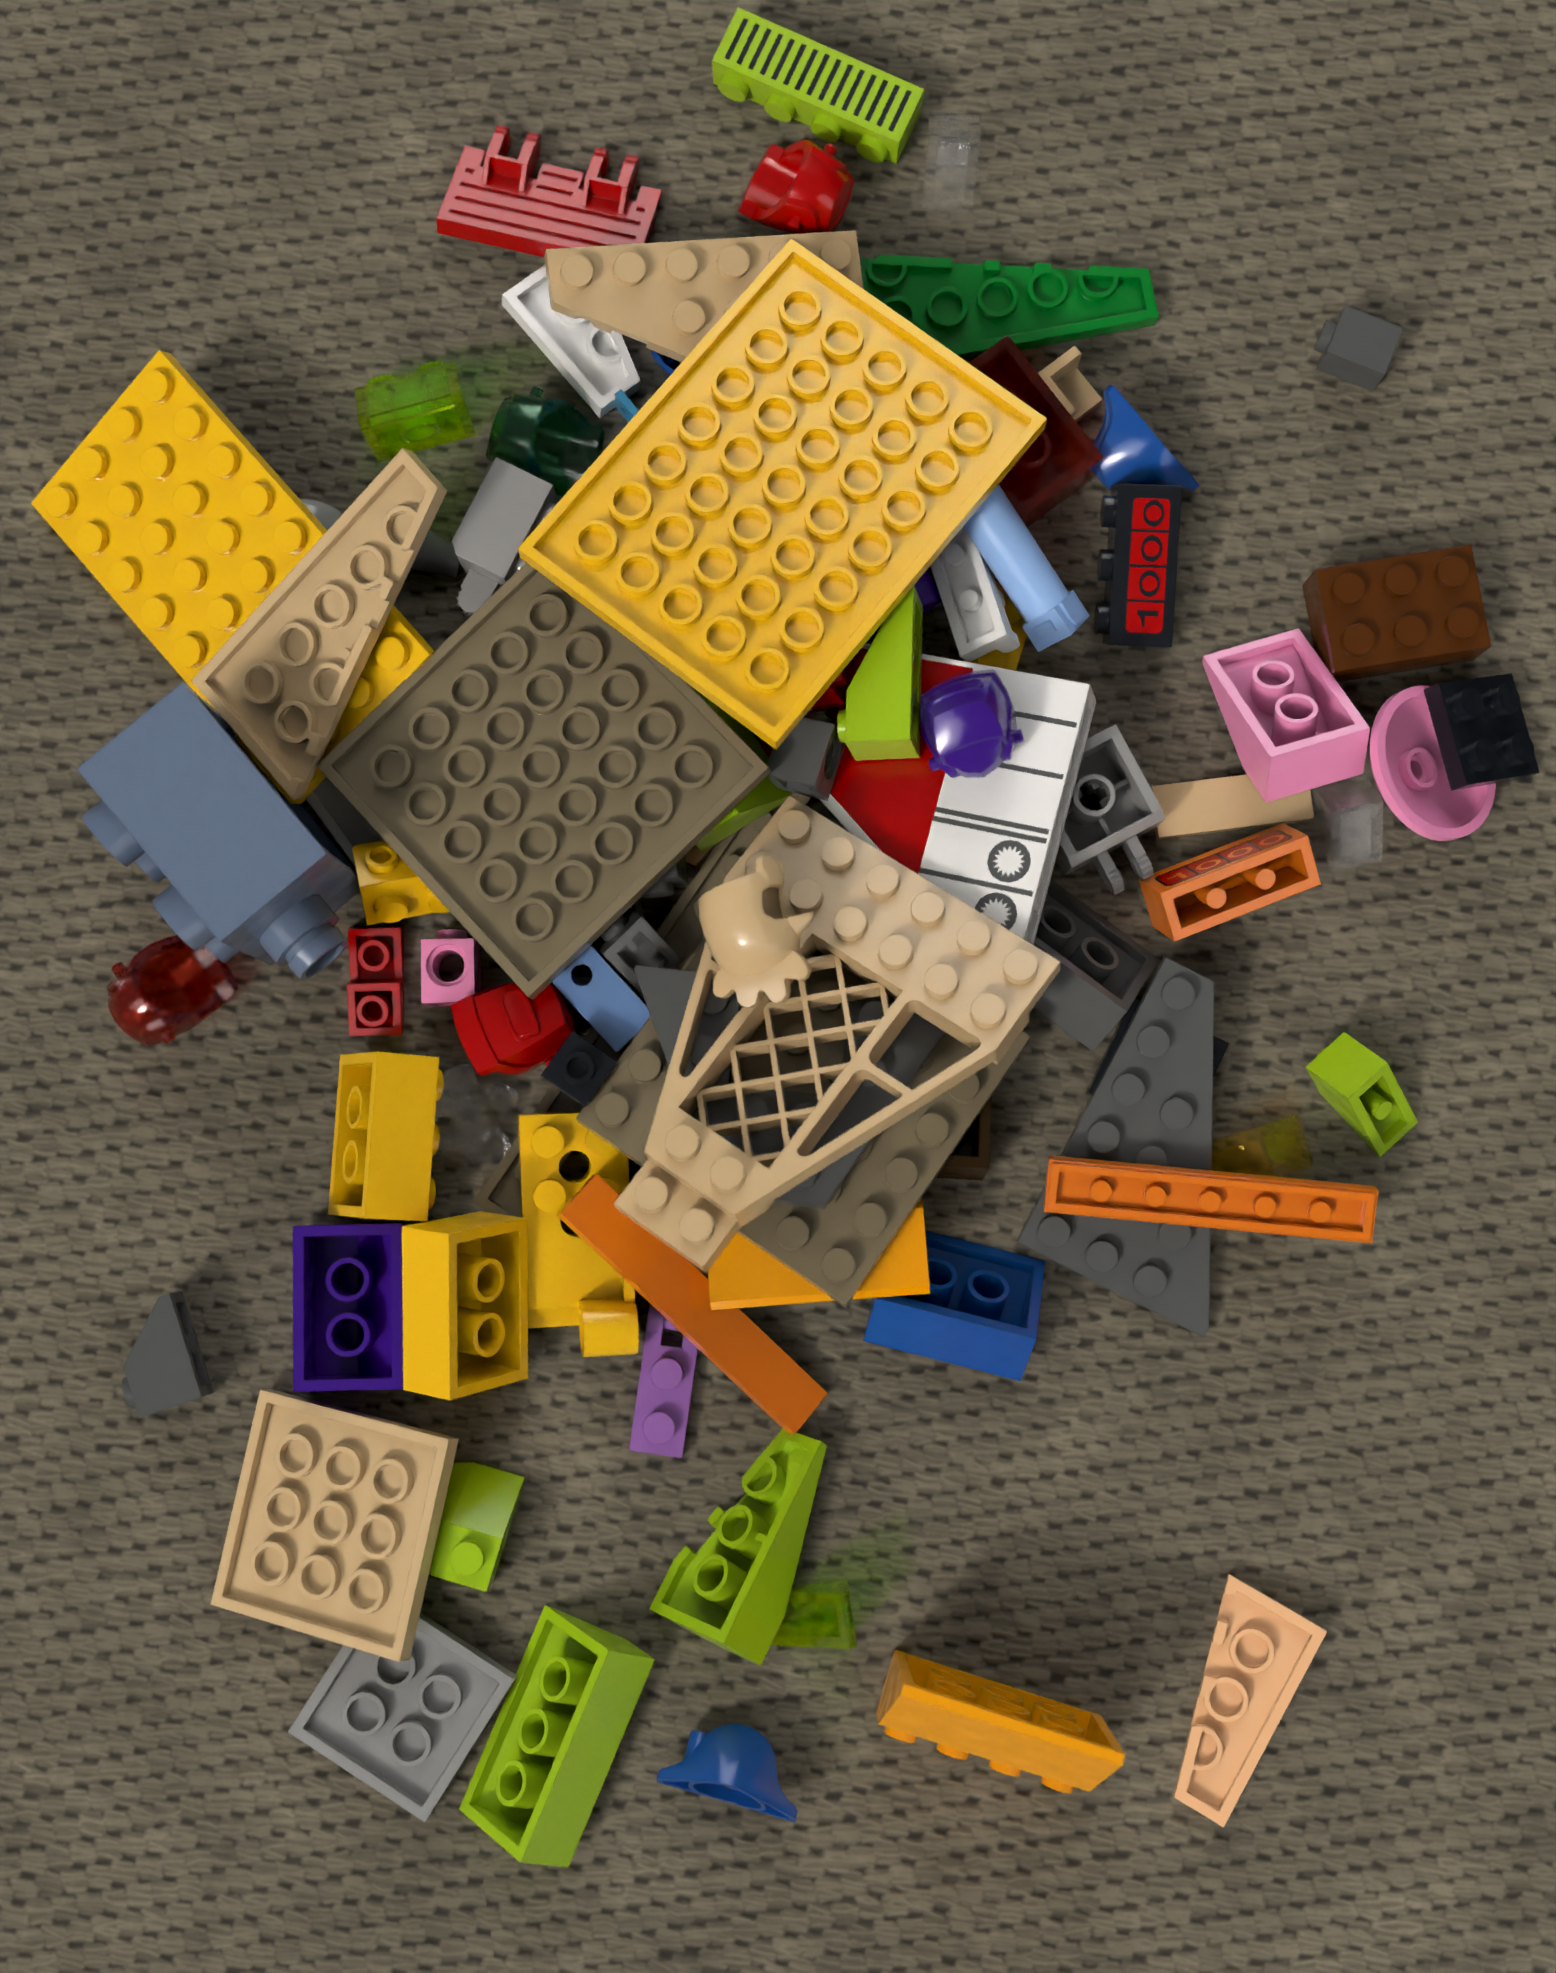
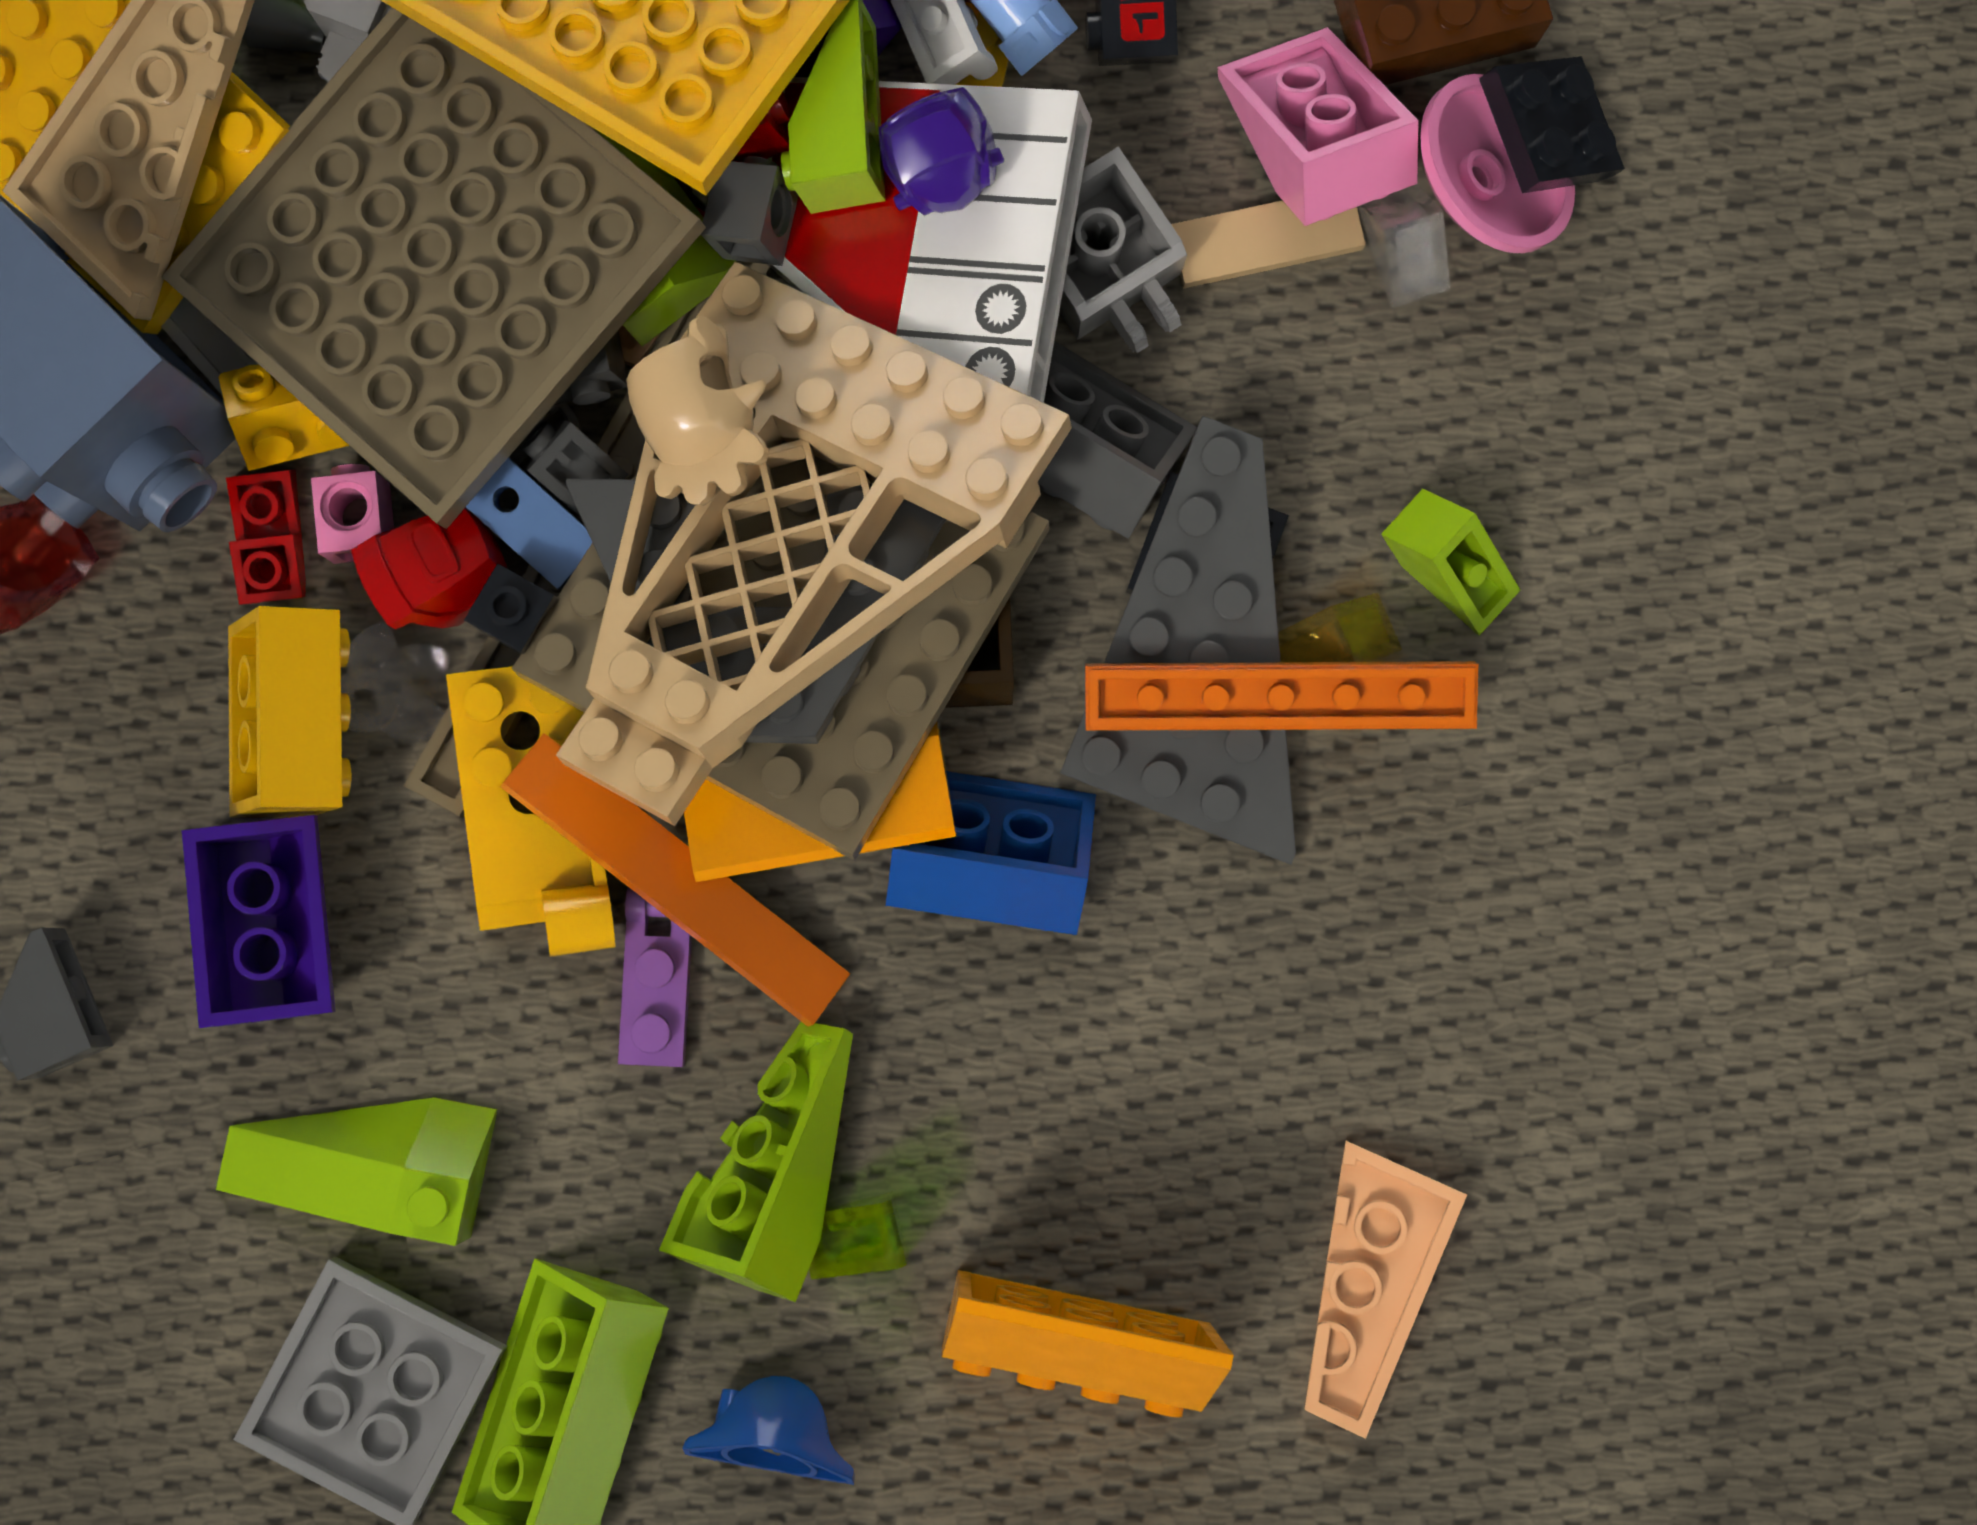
camera: 15 degrees left, 0 degrees up
tan plate [210,1389,459,1662] -> none
yellow brick [402,1211,528,1401] -> none
orange brick [1139,823,1321,942] -> none

